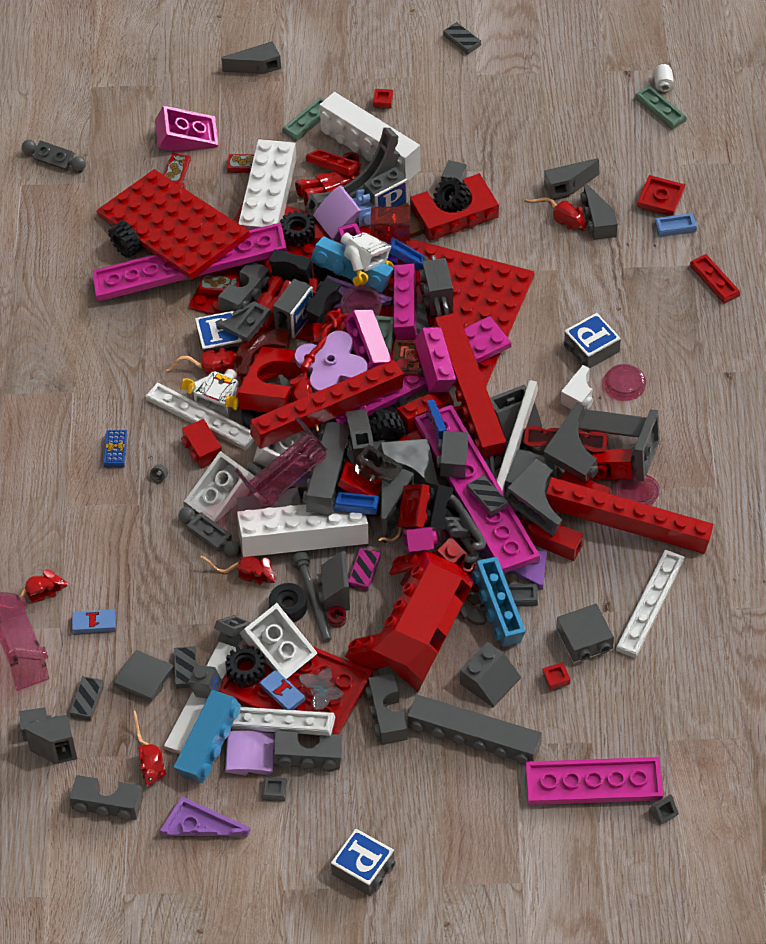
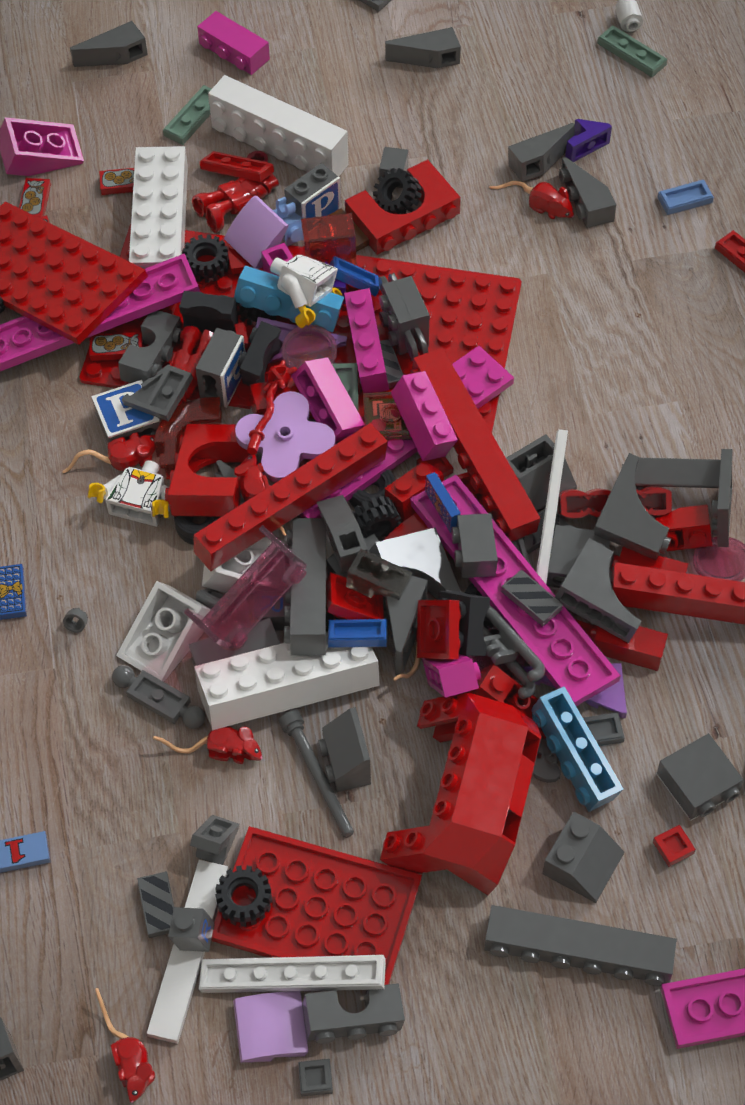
camera: 10 degrees left, 5 degrees up
dark grey tile [70,676,104,720] -> none
dark grey slope [114,650,174,702] -> none
white tile [146,382,254,451] -> none
dark azure brick [174,690,241,783] -> none
red brick [181,419,222,469] -> none
white slope [239,603,317,679] -> none
medium blue tile [260,670,305,710] -> none
black tyre [269,583,308,623] -> none
clear light blue piece [299,668,343,710] -> none
dark grey arch [305,127,400,219] -> none
dark red bush [327,606,347,628] -> none
dark pink tile [348,548,380,590] -> none
dark grey arch [365,673,408,744] -> none
red plate [373,89,393,108] -> none
white arch [561,365,593,410] -> none
piece [563,313,621,368] -> none
clear pink piece [604,364,646,401] -> none
red plate [637,175,686,216] -> none
none -> dark pink brick [197,11,270,75]
none -> dark grey slope [385,27,461,68]
none -> dark purple slope [565,119,612,162]

